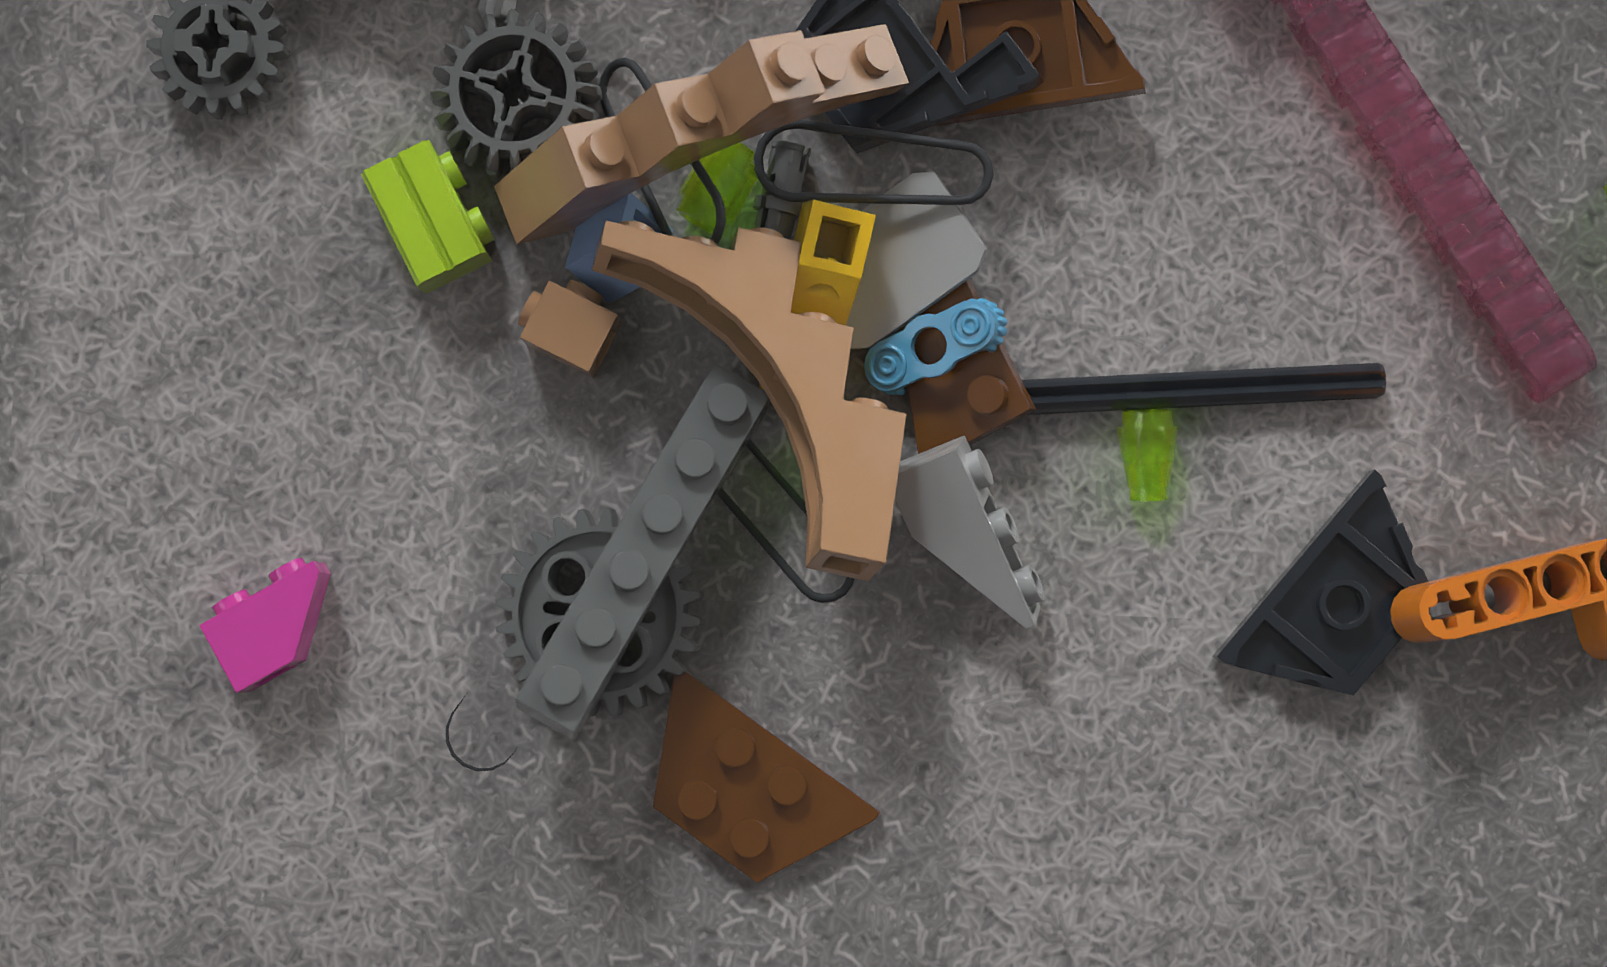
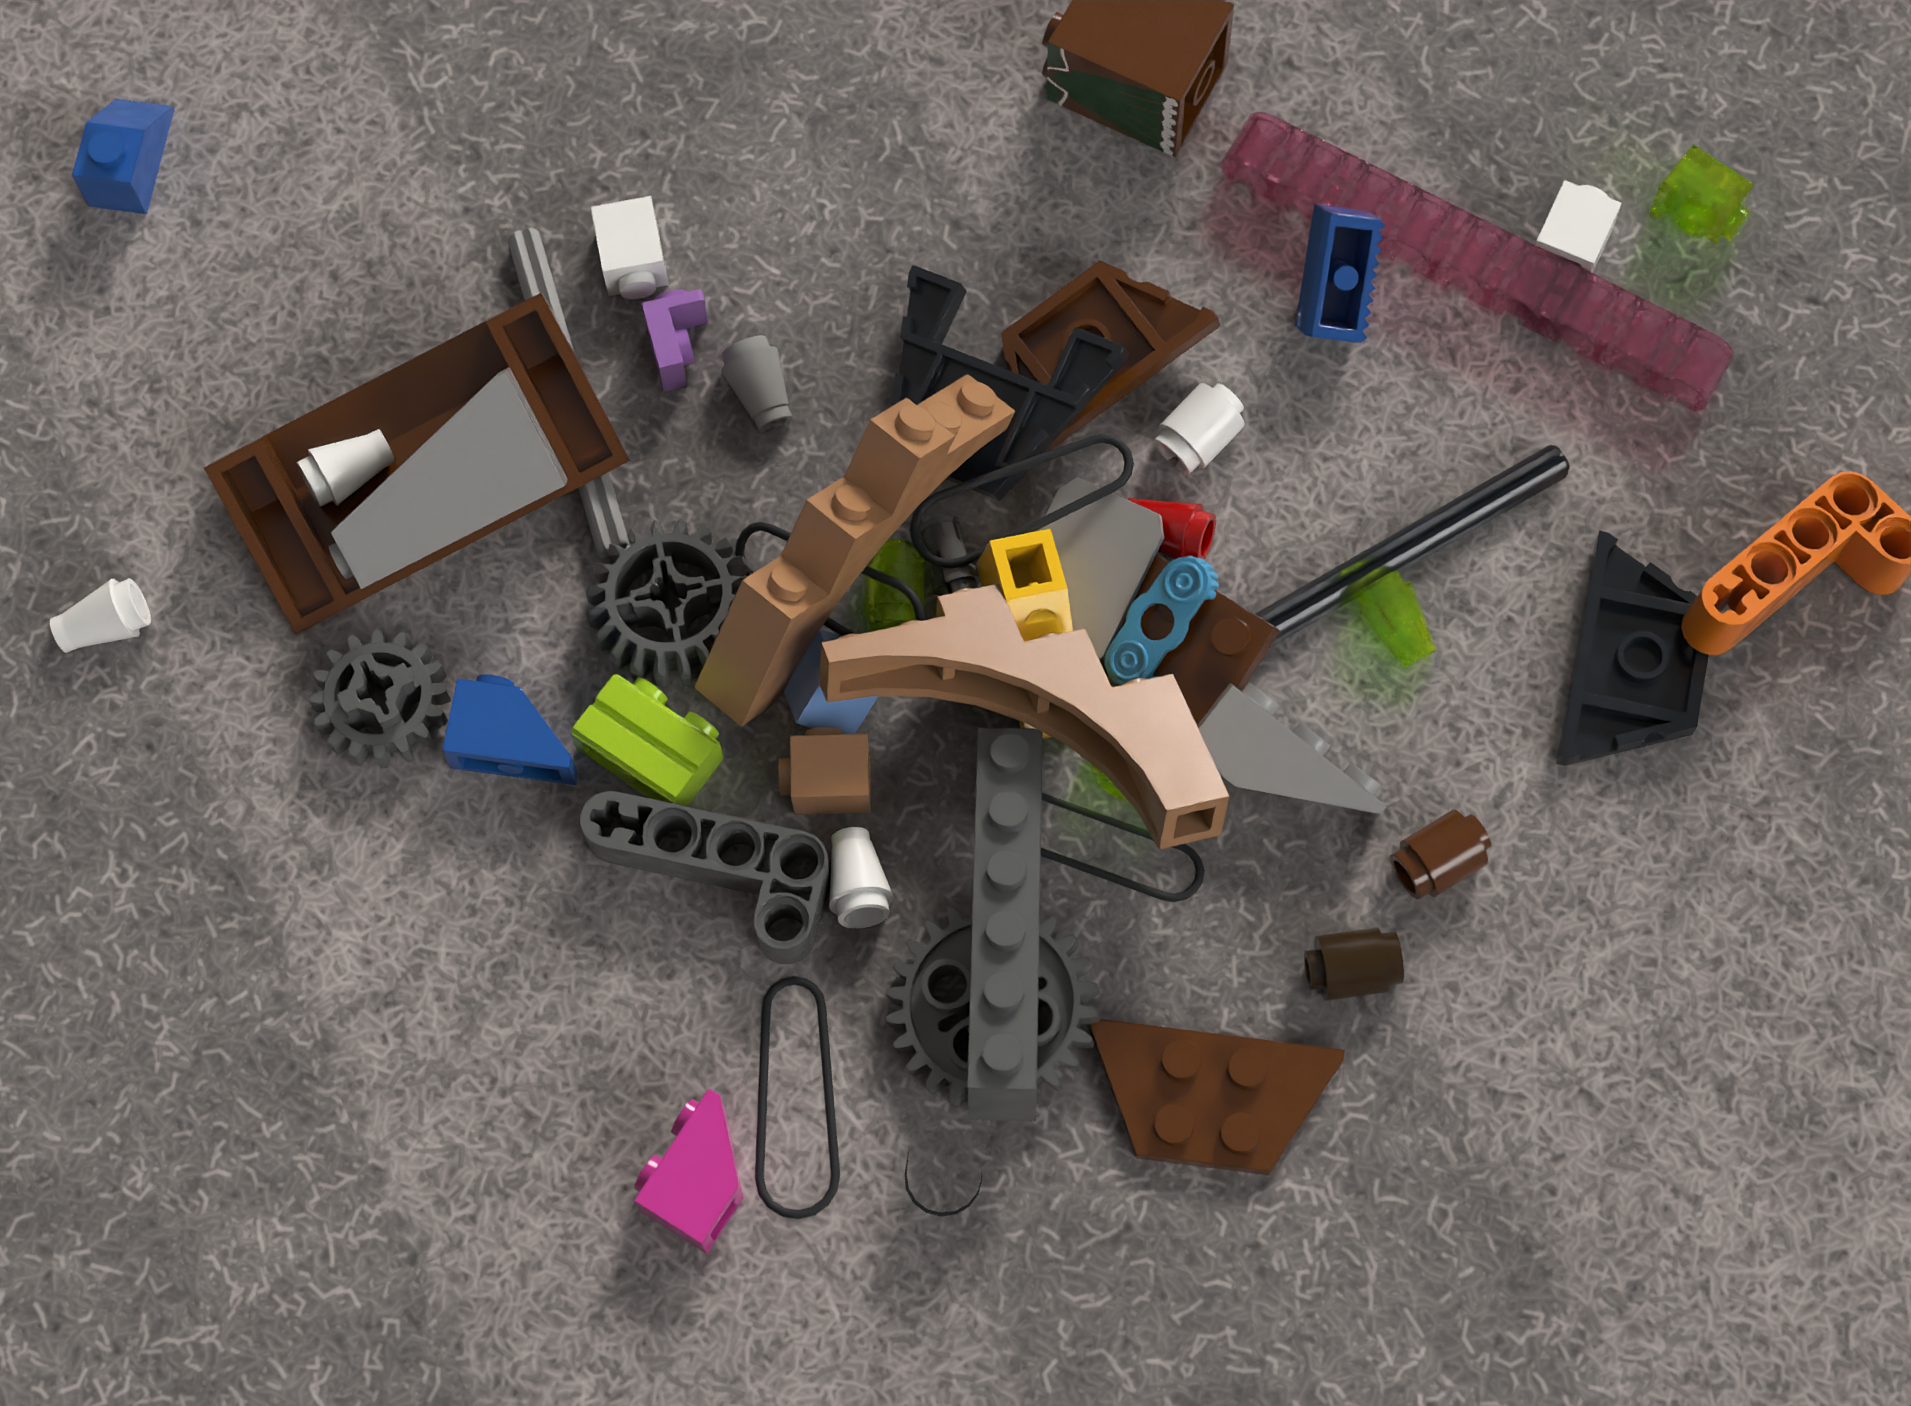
camera: 25 degrees left, 15 degrees down
none -> blue slope [442,674,578,786]
none -> dark grey beam [580,791,831,964]
none -> black piece [755,976,840,1219]
none -> white cone [829,827,893,928]
none -> red cone [1127,498,1216,560]
none -> white brick [1153,383,1245,475]
none -> blue brick [1295,205,1385,343]
none -> dark brown brick [1304,927,1404,1001]
none -> reddish brown brick [1390,810,1491,900]
none -> white brick [1529,180,1622,288]

